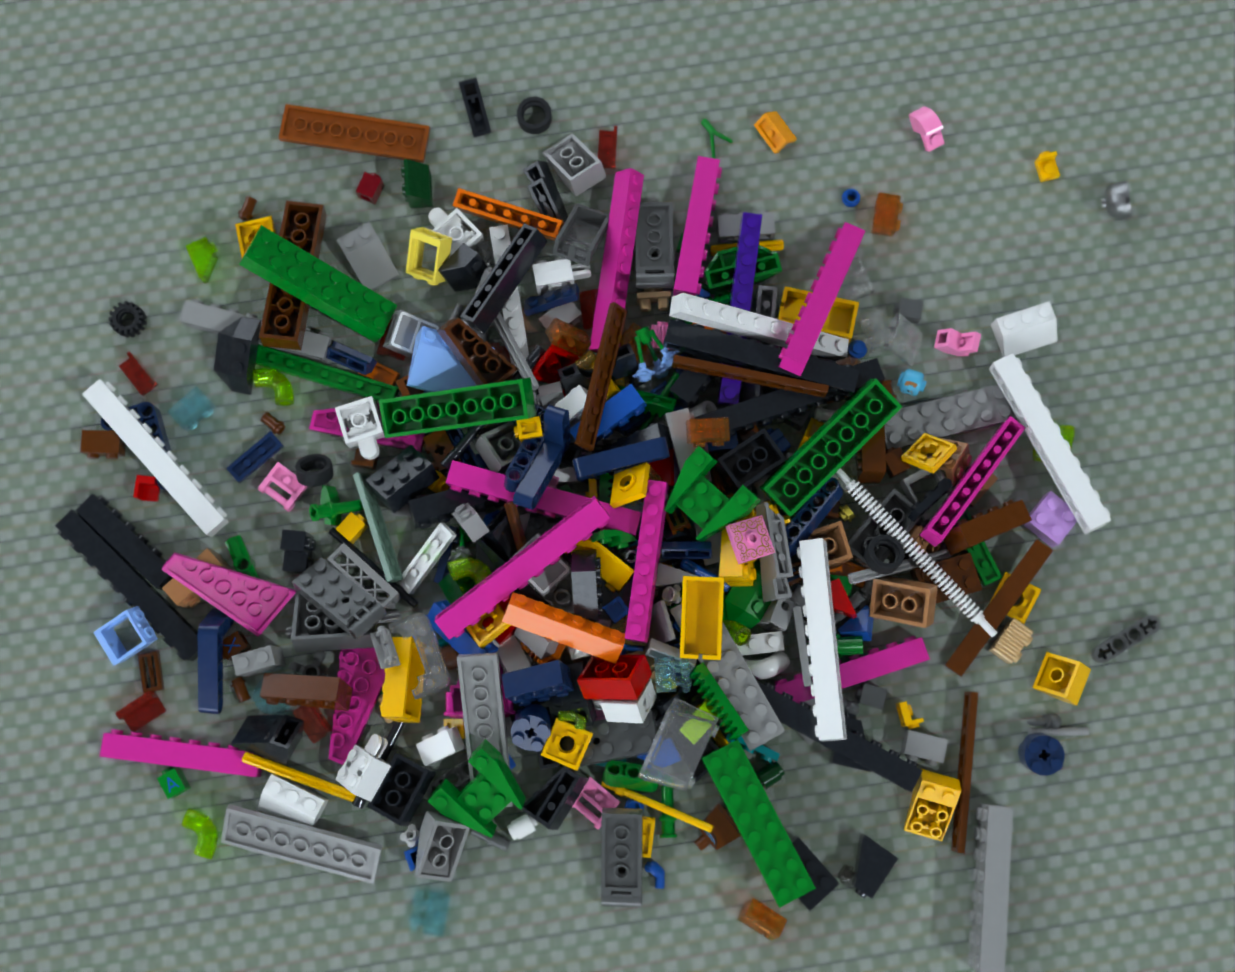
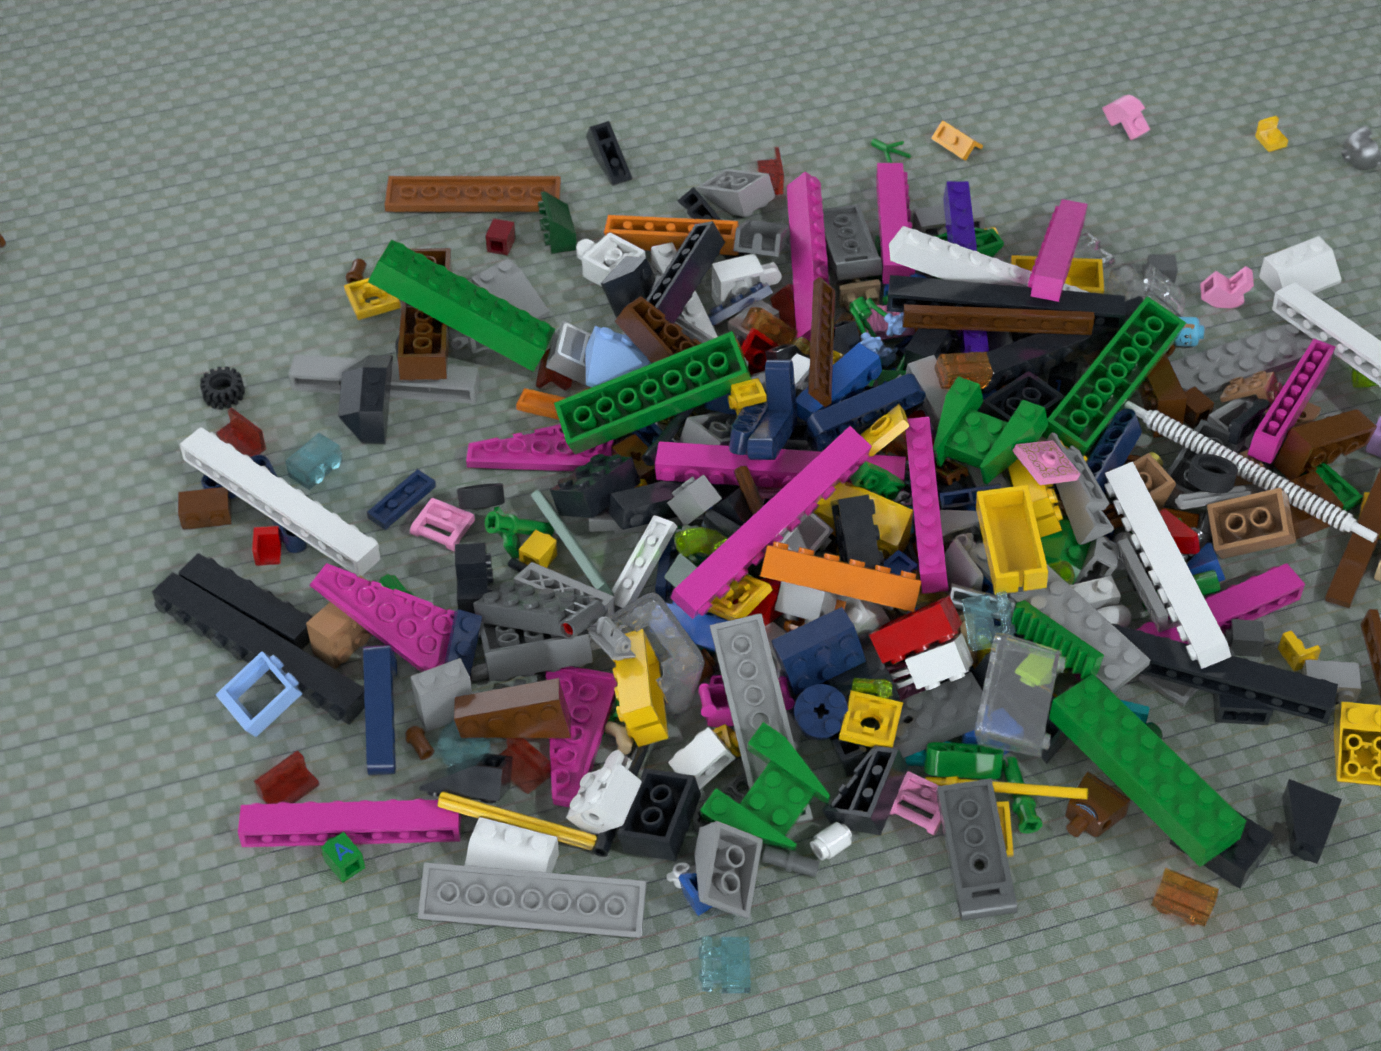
camera: 10 degrees left, 30 degrees down
reddish brown tile [138,651,165,693] -> none
clear neon green cylinder [182,808,218,859] -> none
clear neon green slope [185,237,218,284] -> none
reddish brown brick [223,631,252,661] -> none
clear neon green cylinder [253,368,294,406] -> none
green tile [256,344,399,402] -> none
reddish brown pin [260,412,286,435] -> none
dark blue piece [326,341,377,375] -> none
white brick [335,396,385,460] -> none
reddish brown panel [350,448,379,470] -> none
light yellow window [406,227,452,285] -> none
black tyre [517,96,552,134] -> none
blue arm [644,861,665,889] -> none
blue plate [842,189,860,207] -> none
clear orange brick [871,192,903,237] -> none
yellow piece [901,433,957,474] -> none
none -> dark blue plate [444,609,482,677]

